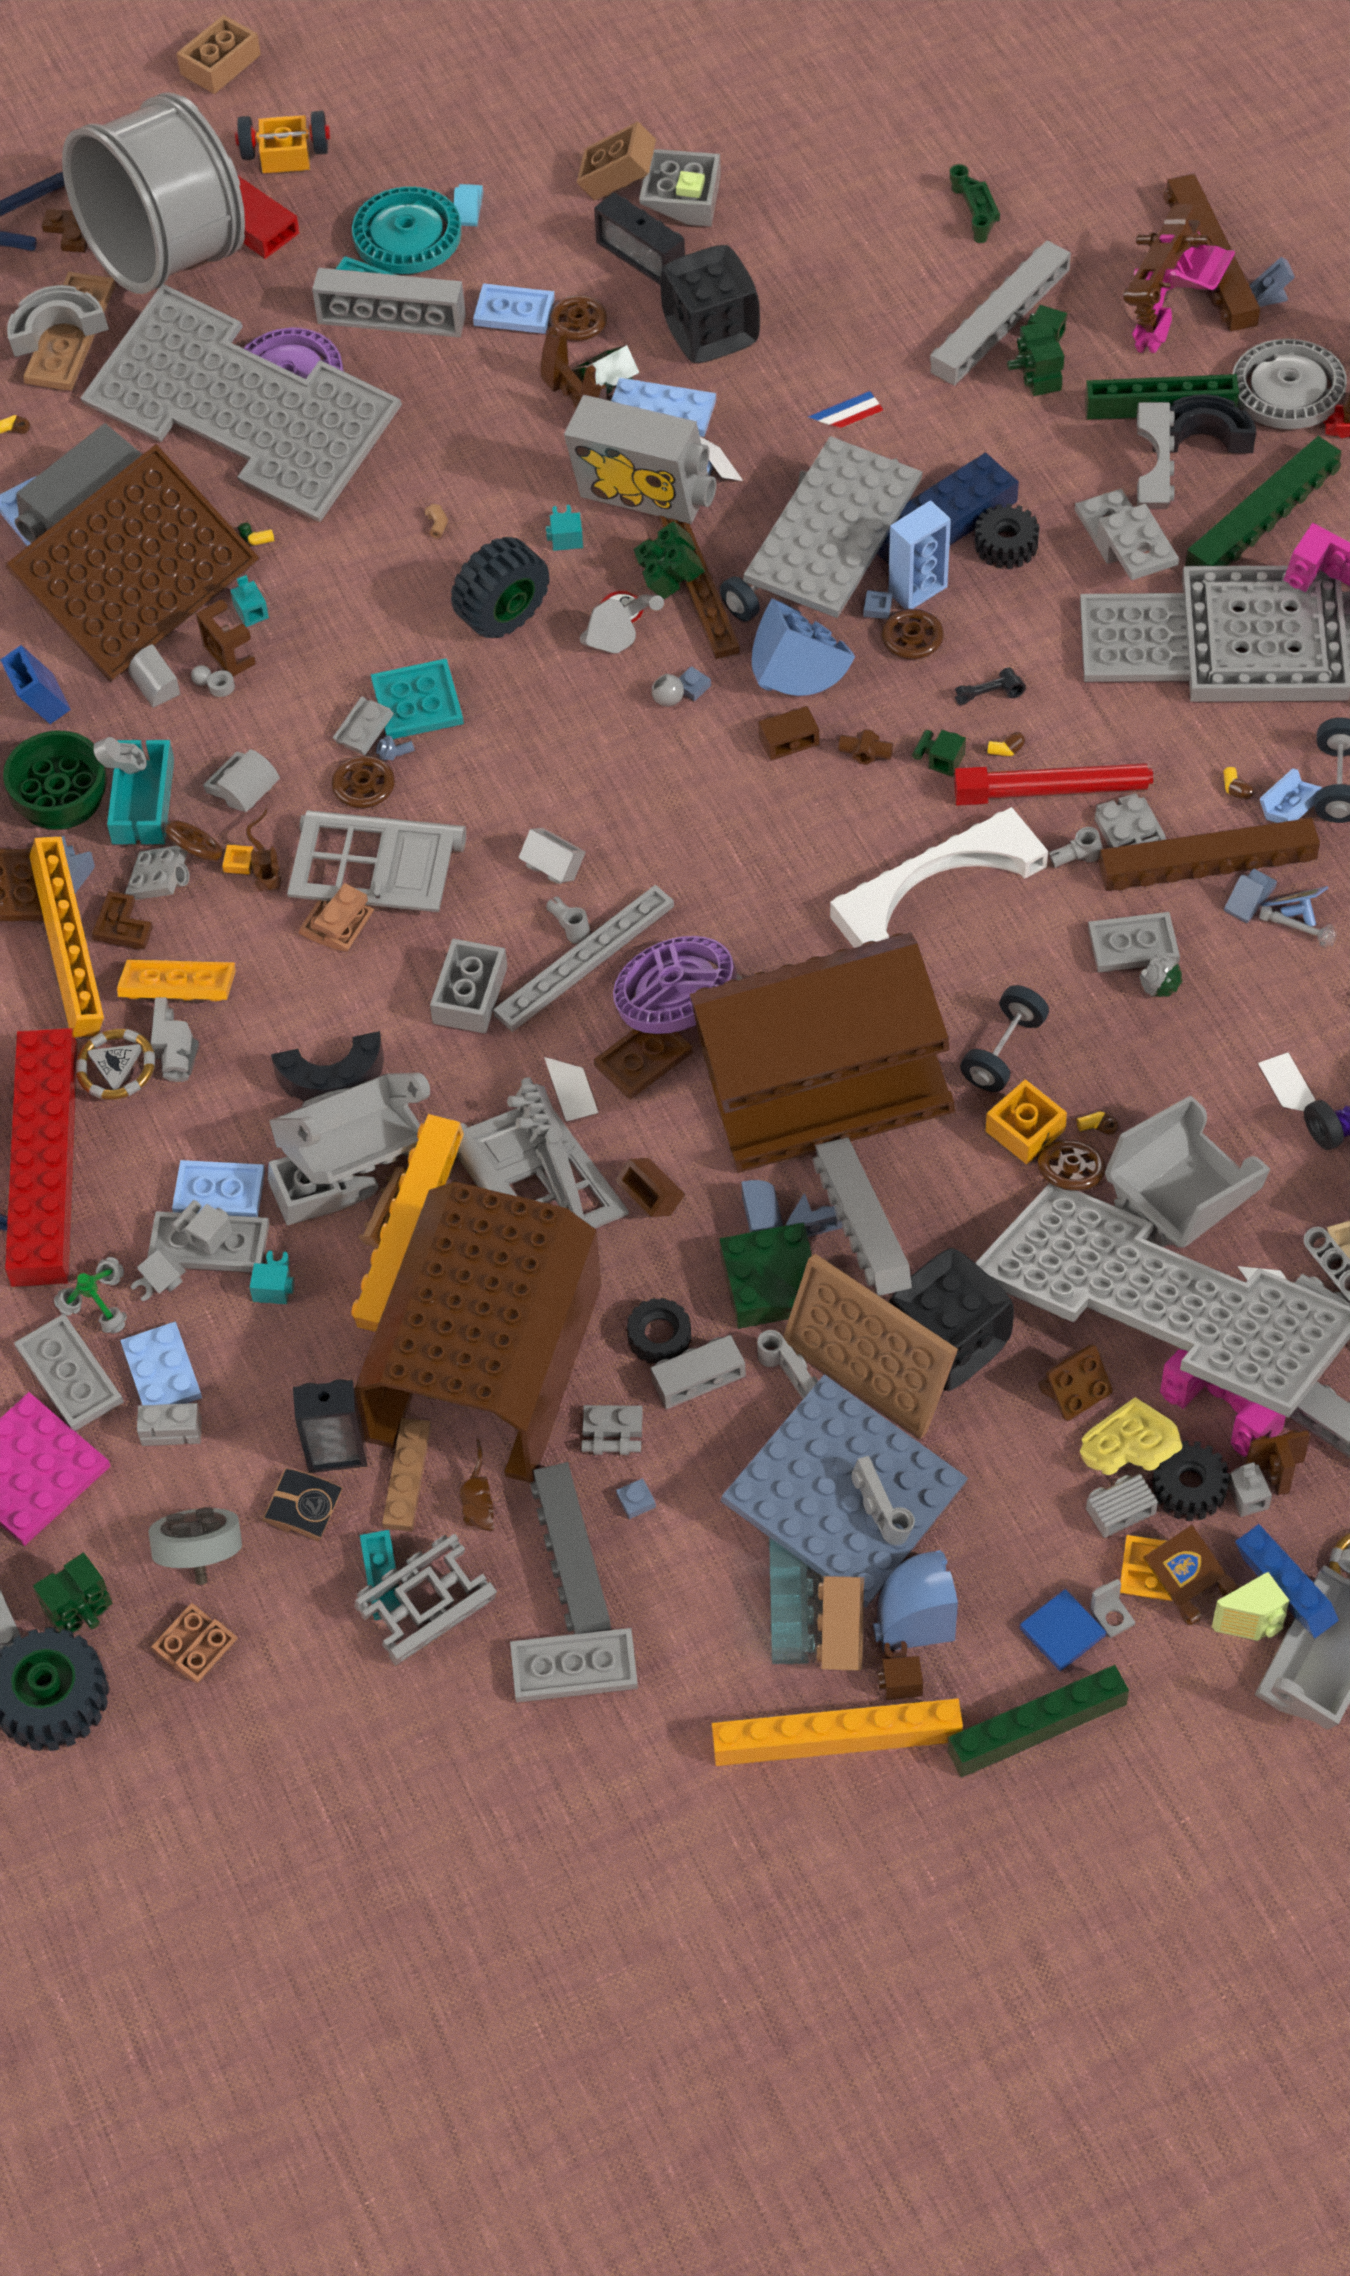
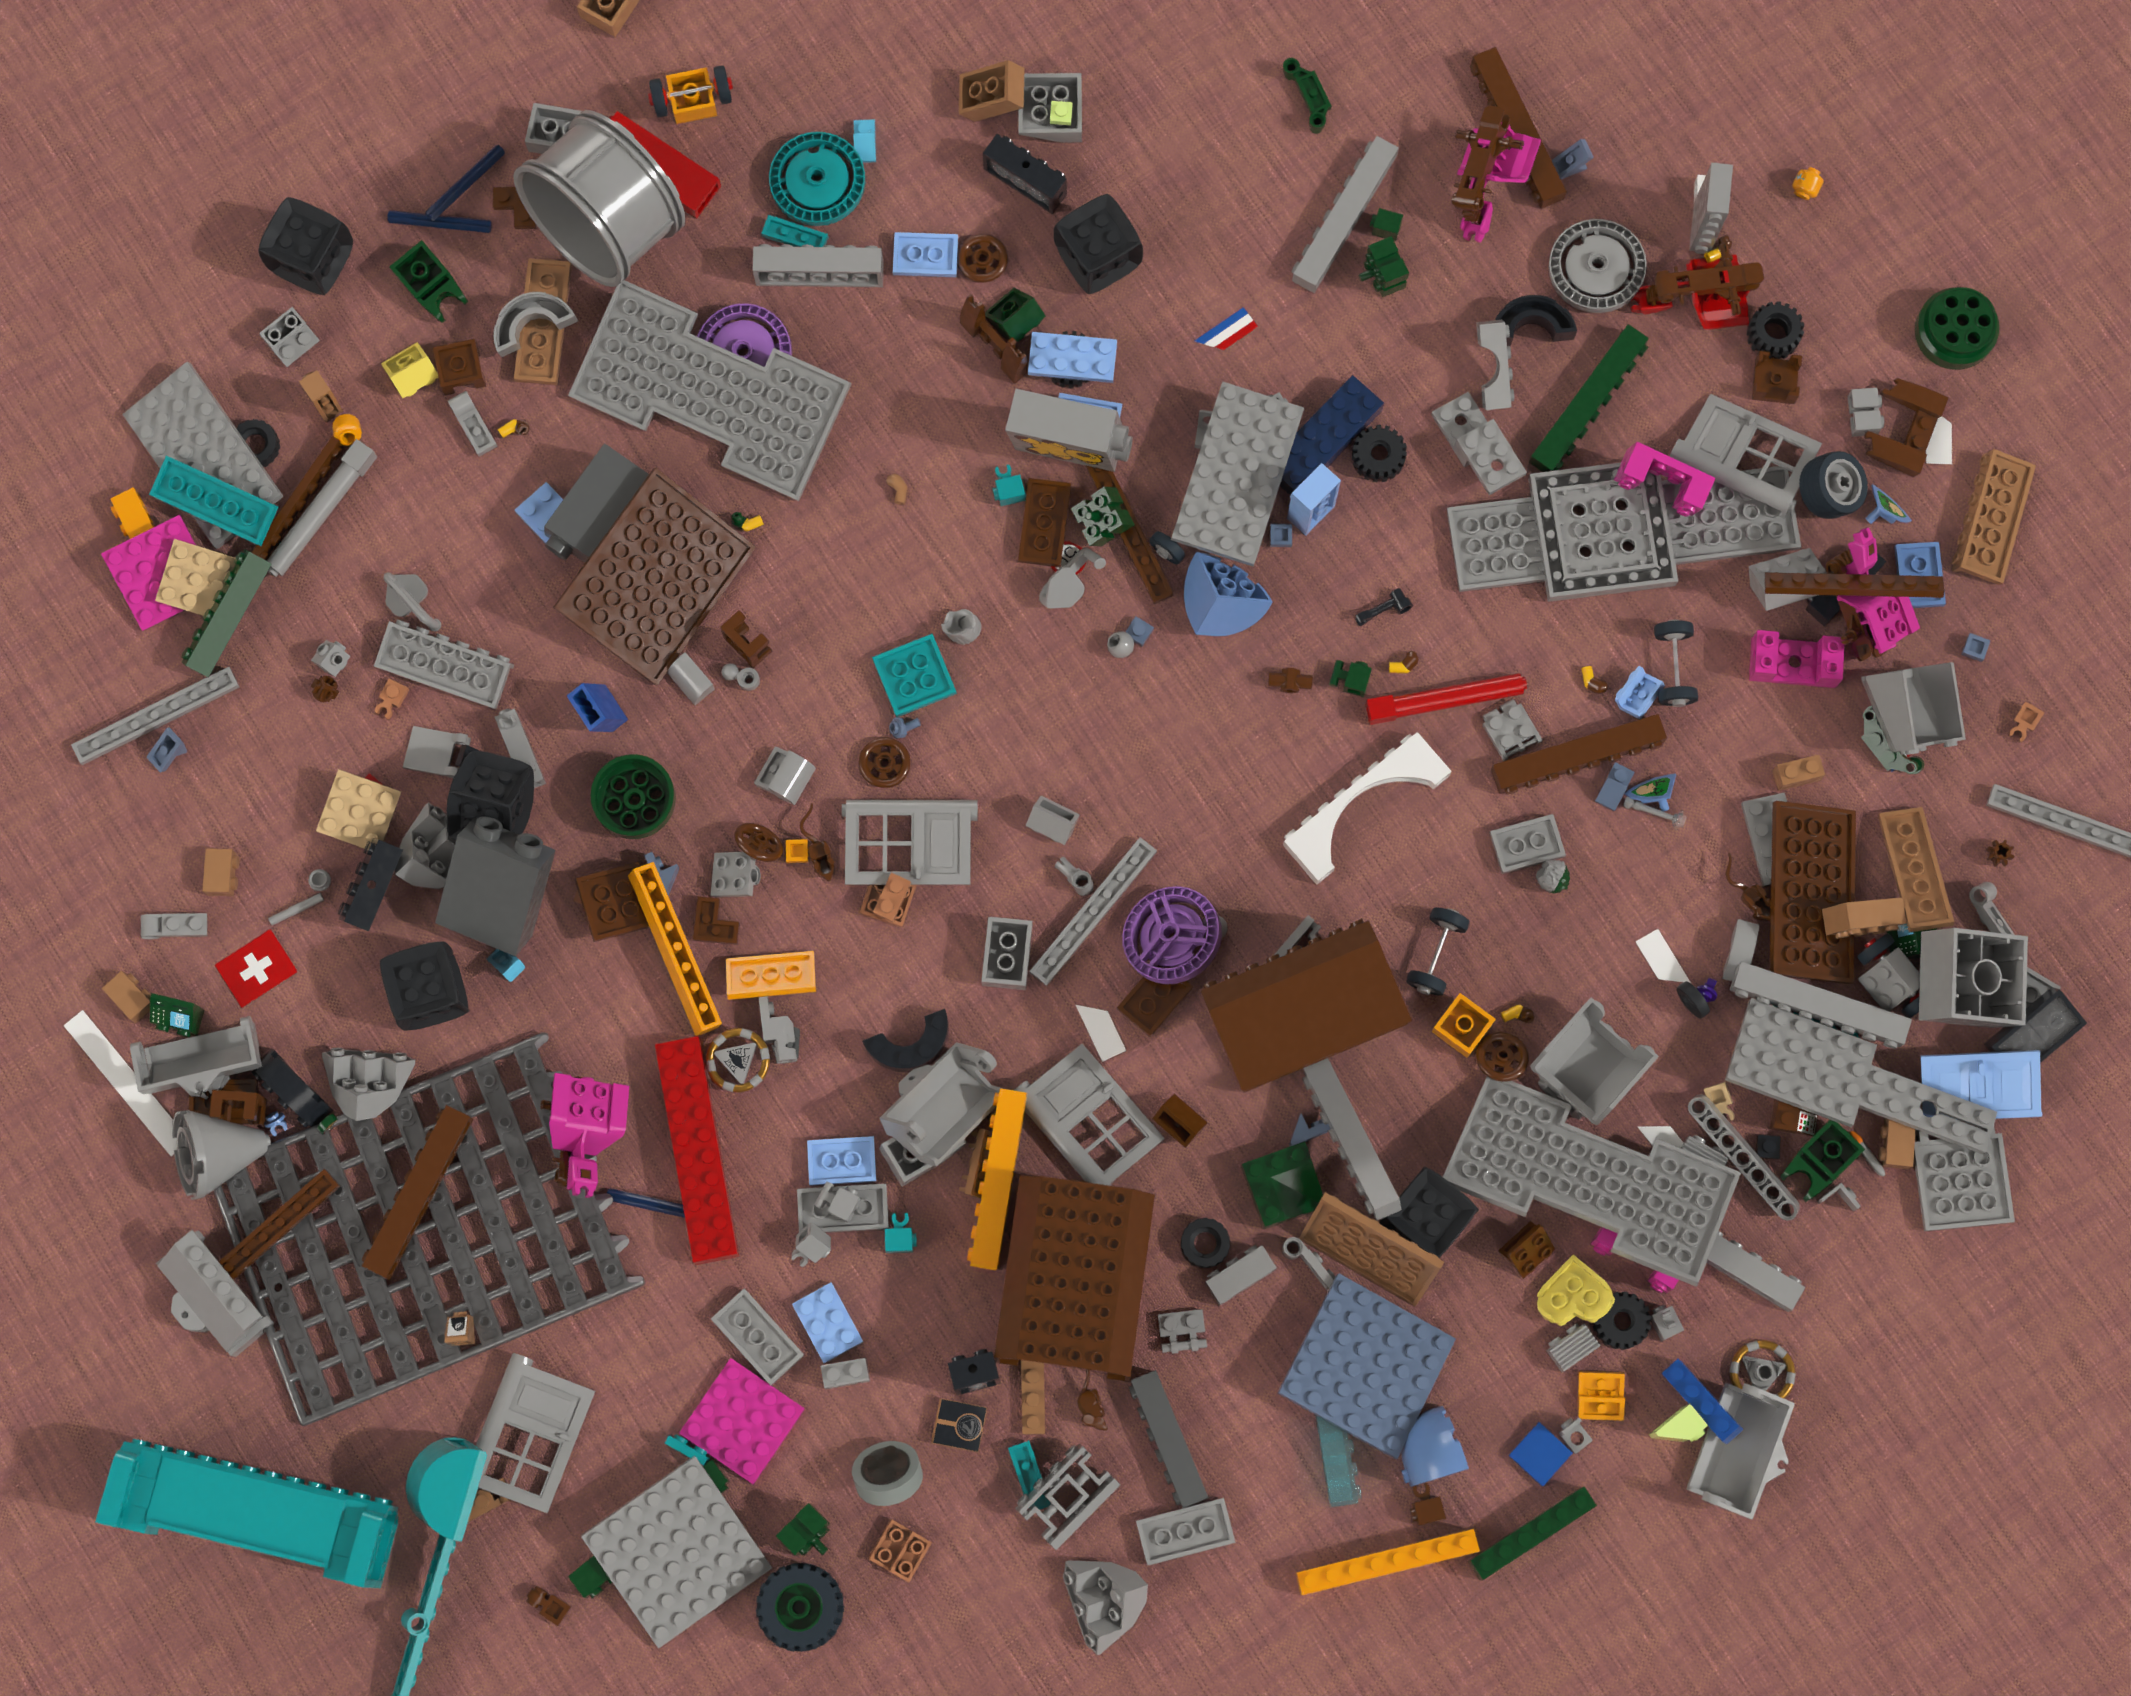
camera: 10 degrees left, 20 degrees up
light grey plant [54,1257,127,1333] -> none
light grey piece [94,737,146,774] -> none
teal piece [107,740,174,844] -> none
teal brick [230,575,269,627] -> none
light grey plate [333,696,393,756] -> none
black wheel [451,537,550,638] -> none
light grey piece [507,1077,585,1221] -> none
sand blue plate [616,1478,656,1519] -> none
white sticker [700,437,743,481] -> none
sand blue brick [741,1180,783,1232] -> none
reddish brown brick [758,706,819,761] -> none
medium nougat brick [817,1576,864,1670] -> none
light grey plate [851,1456,915,1545] -> none
reddish brown plate [882,609,944,659] -> none
light grey pin [1048,827,1103,868] -> none
dark green brick [1085,374,1239,420] -> none
reddish brown flag [1143,1525,1239,1626] -> none
reddish brown bracket [1246,1430,1310,1495] -> none
none -> light grey hair [941,609,982,645]
none -> reddish brown plate [1018,478,1071,567]
none -> light grey brick [1063,1560,1148,1655]

